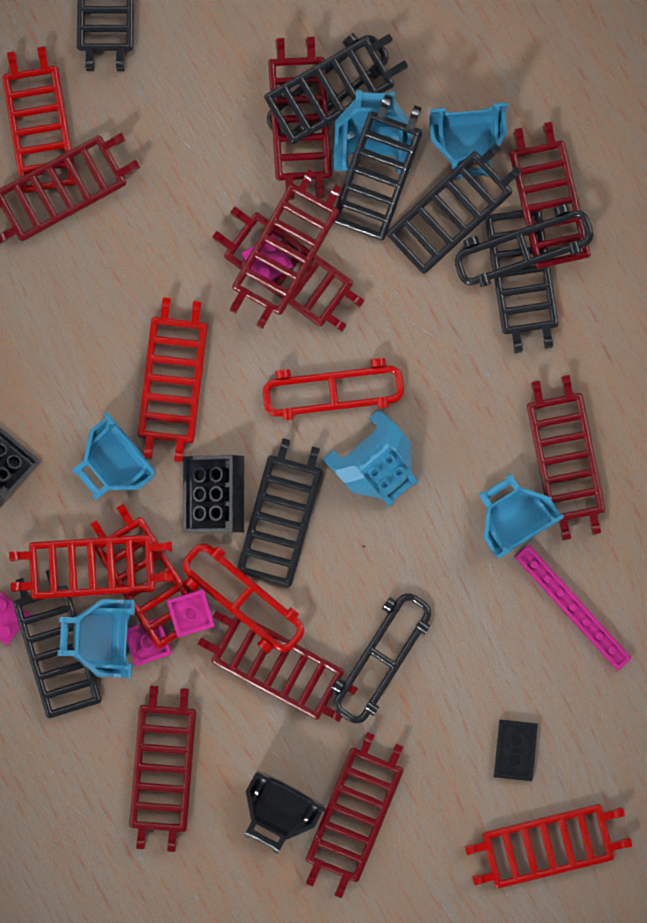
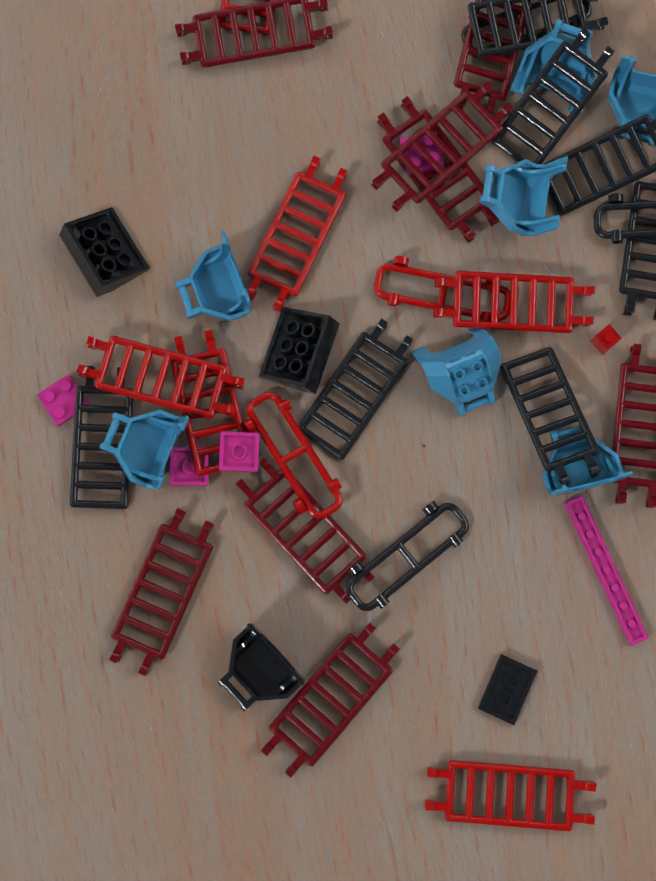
camera: 20 degrees right, 5 degrees down
none -> red bar [433,271,595,333]
none -> dark azure piece [479,156,568,236]
none -> black bar [500,347,600,487]
none -> red brick [590,324,622,355]

